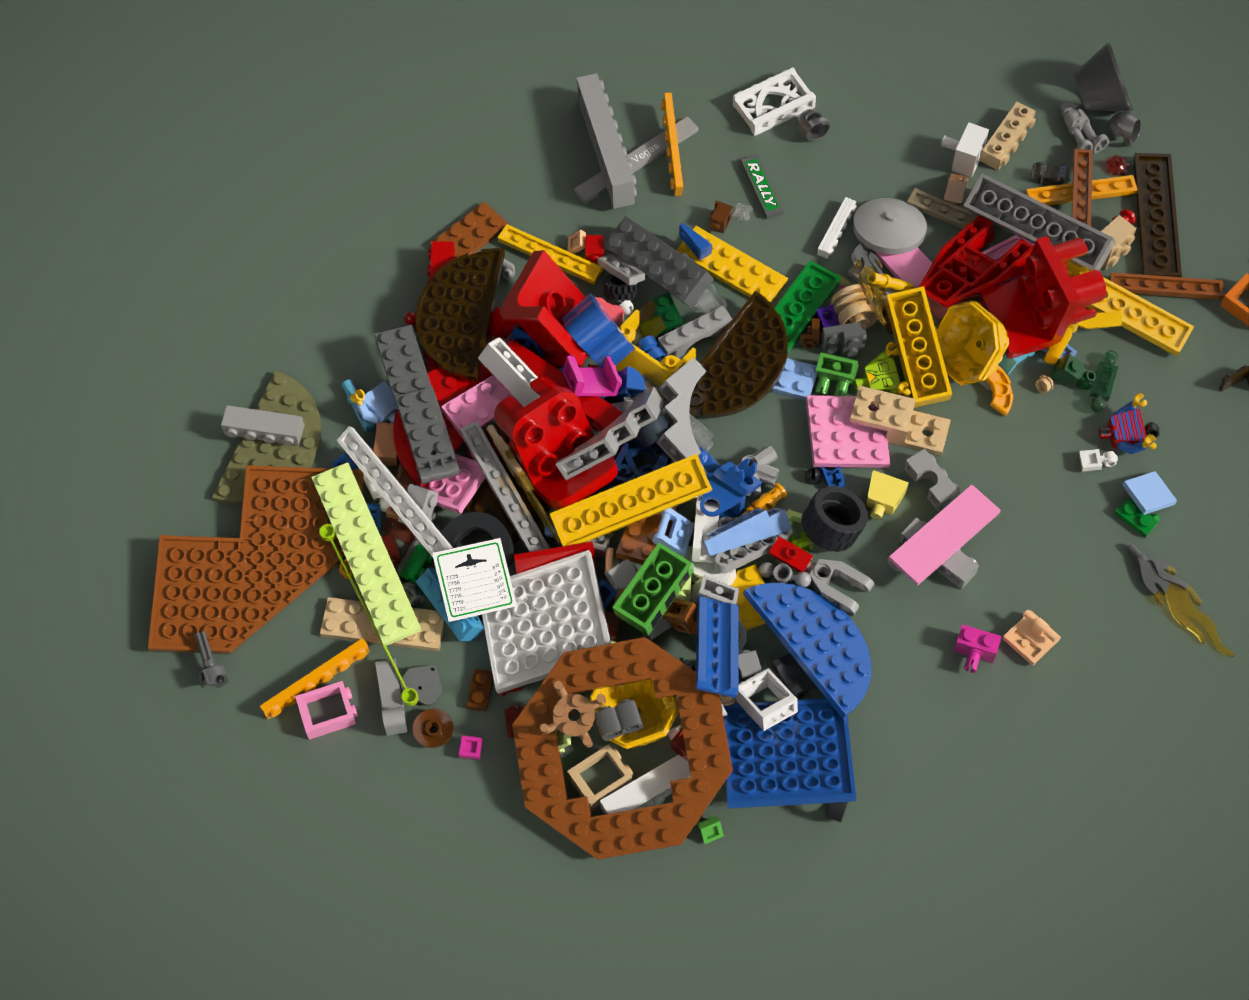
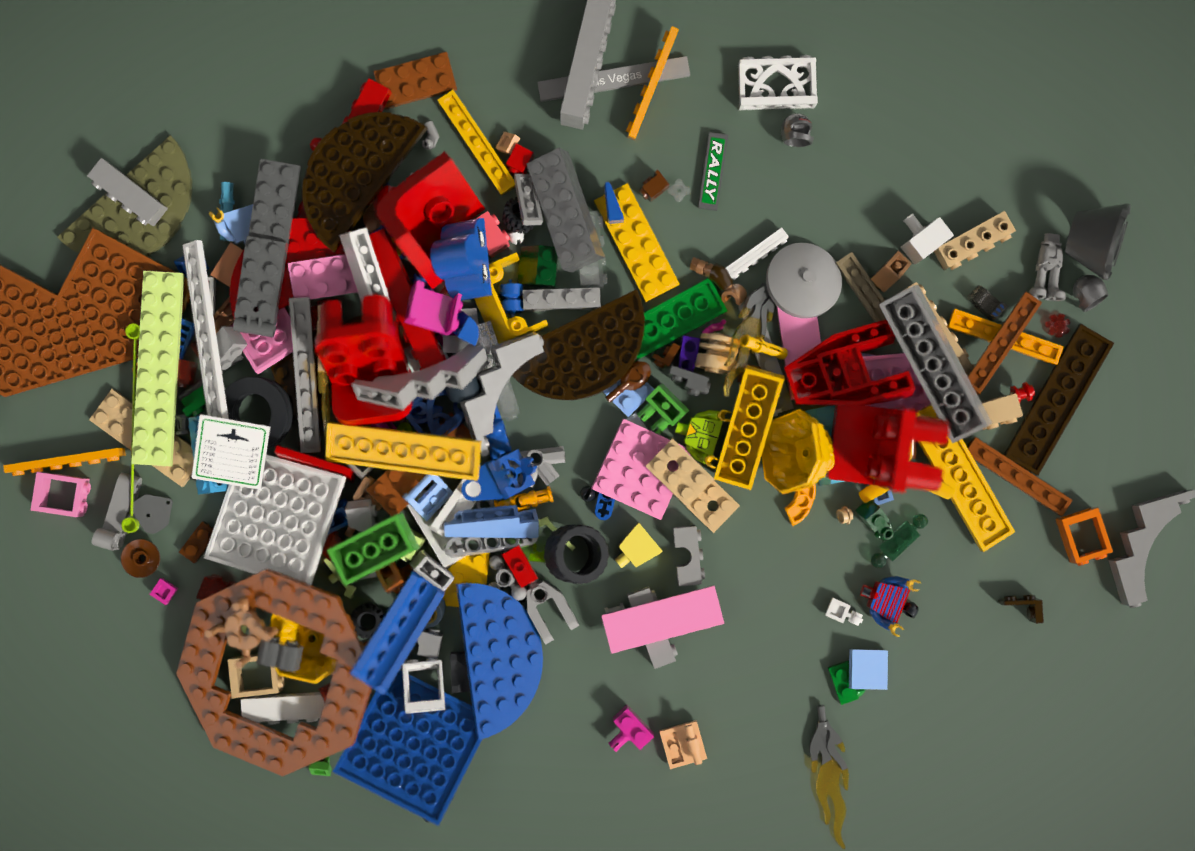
camera: 25 degrees right, 25 degrees up
none -> reddish brown piece [605,361,651,403]
none -> medium nougat piece [690,257,747,306]

